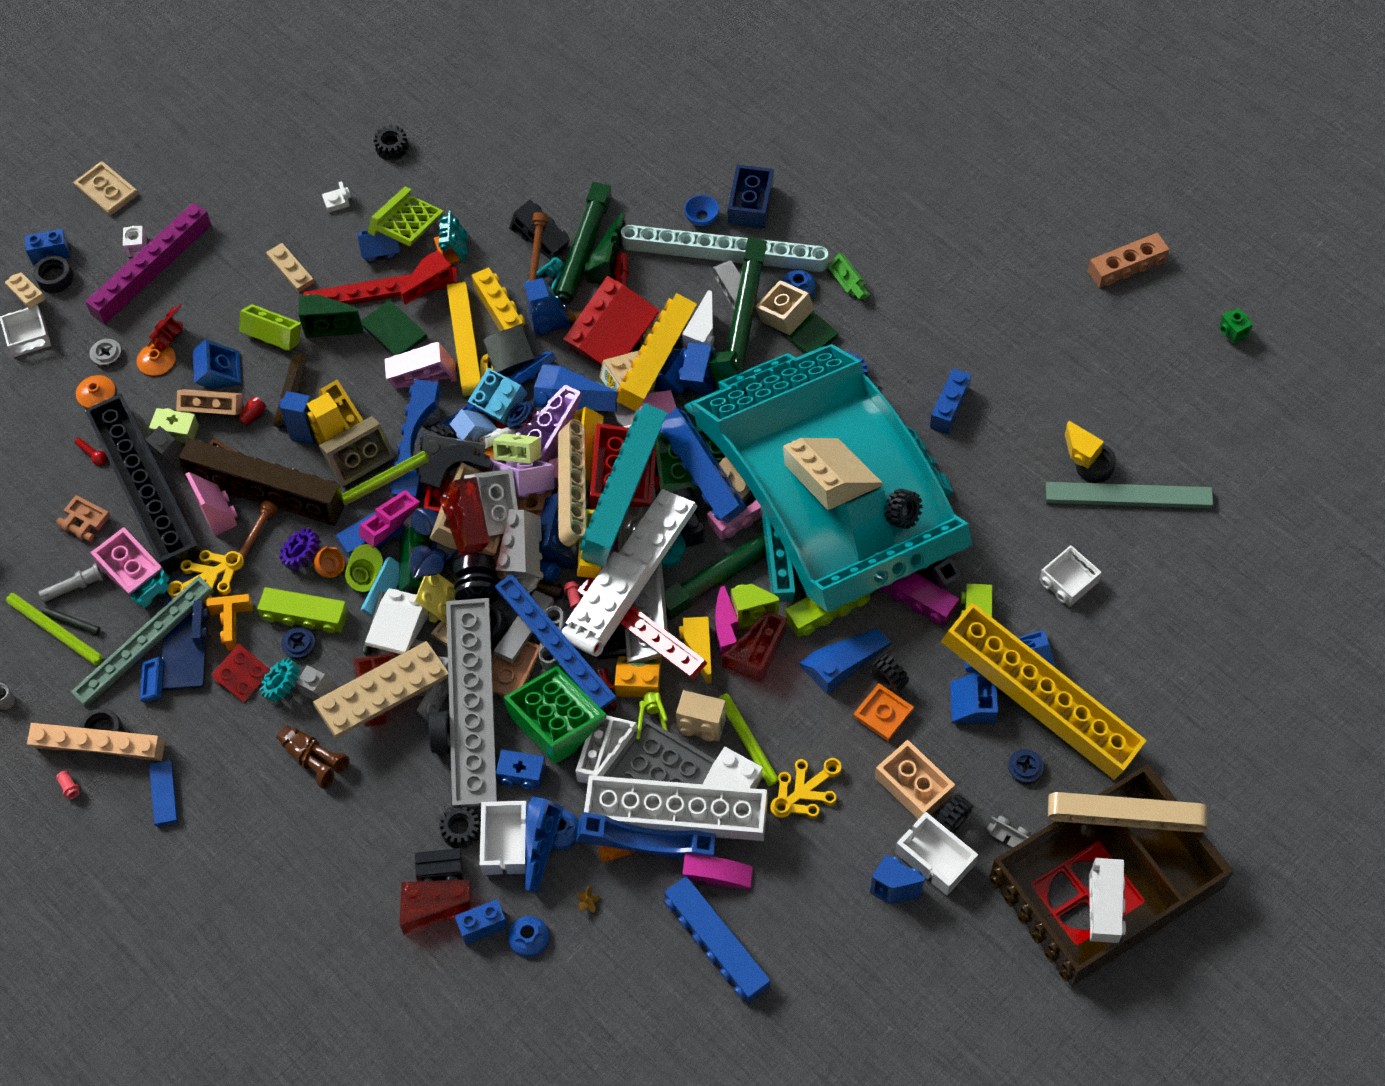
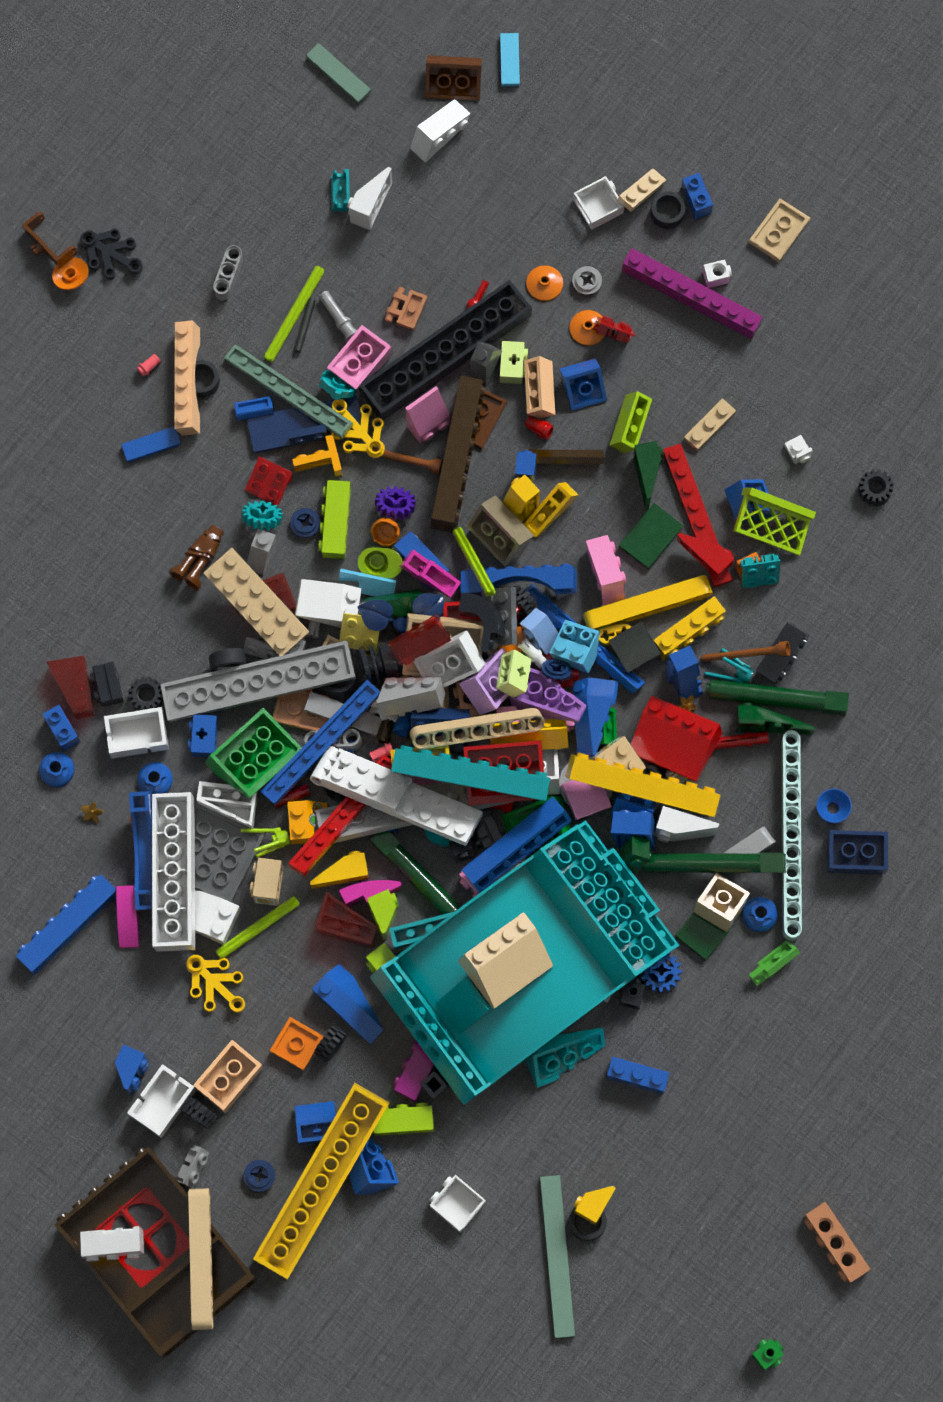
camera: 80 degrees right, 15 degrees up
blue wedge [526,797,564,893] -> none
black tyre [884,488,923,529] -> none

